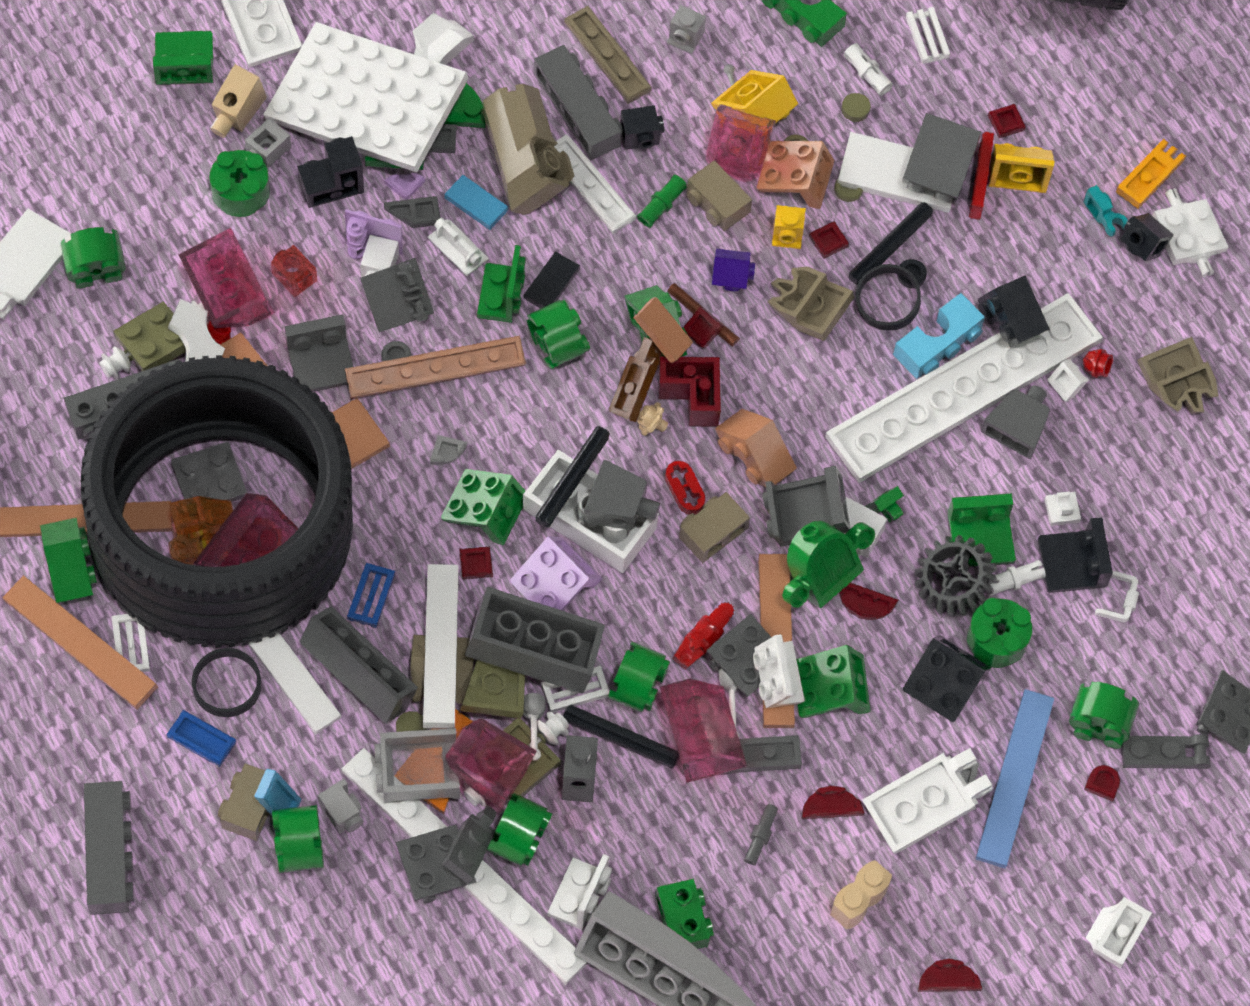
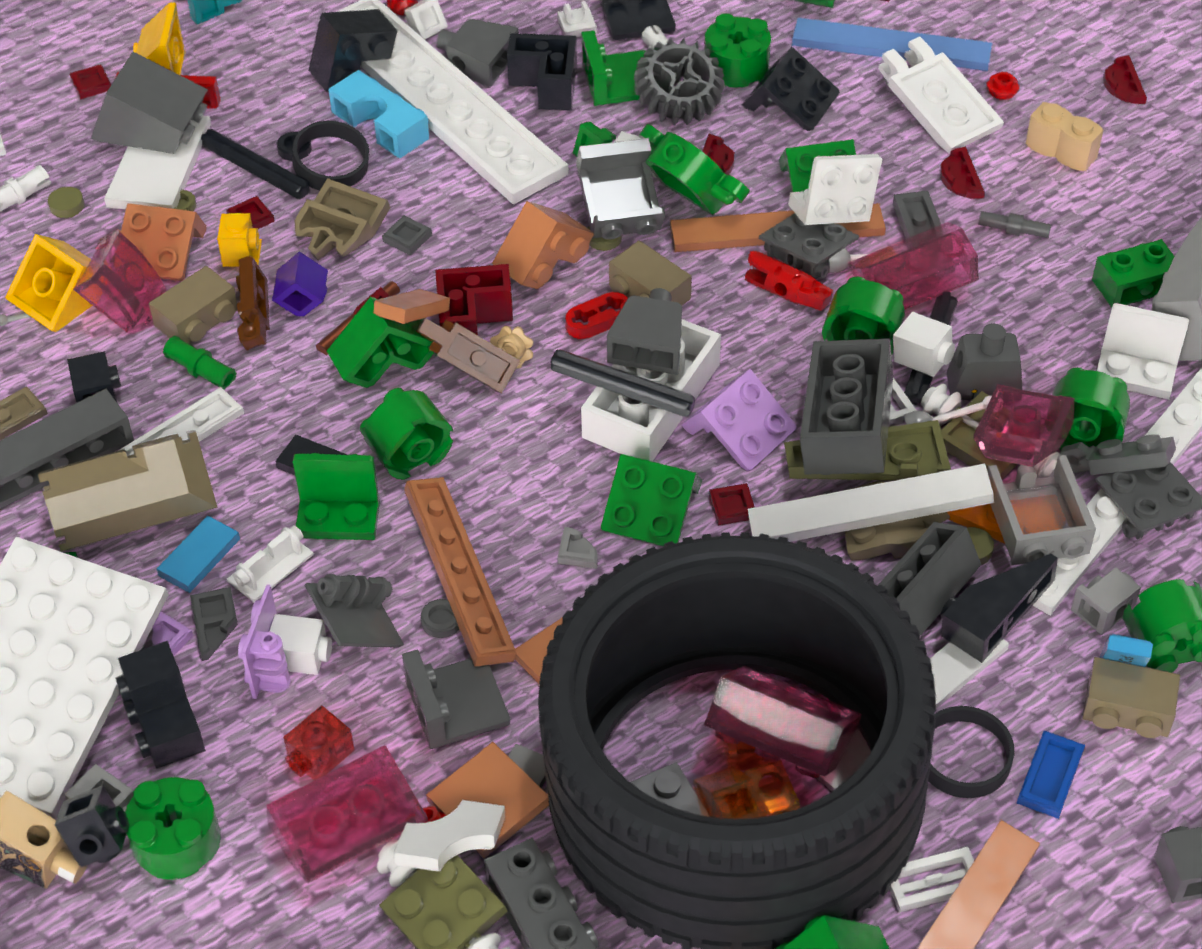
camera: 90 degrees left, 15 degrees down
none -> black brick [55,785,129,868]
none -> reddish brown hinge [236,256,270,350]
none -> dark grey tile [382,215,432,256]
none -> black brick [507,33,577,111]
none -> white brick [893,312,955,377]
none -> black slope [940,554,1058,663]
none -> red plate [986,72,1020,100]

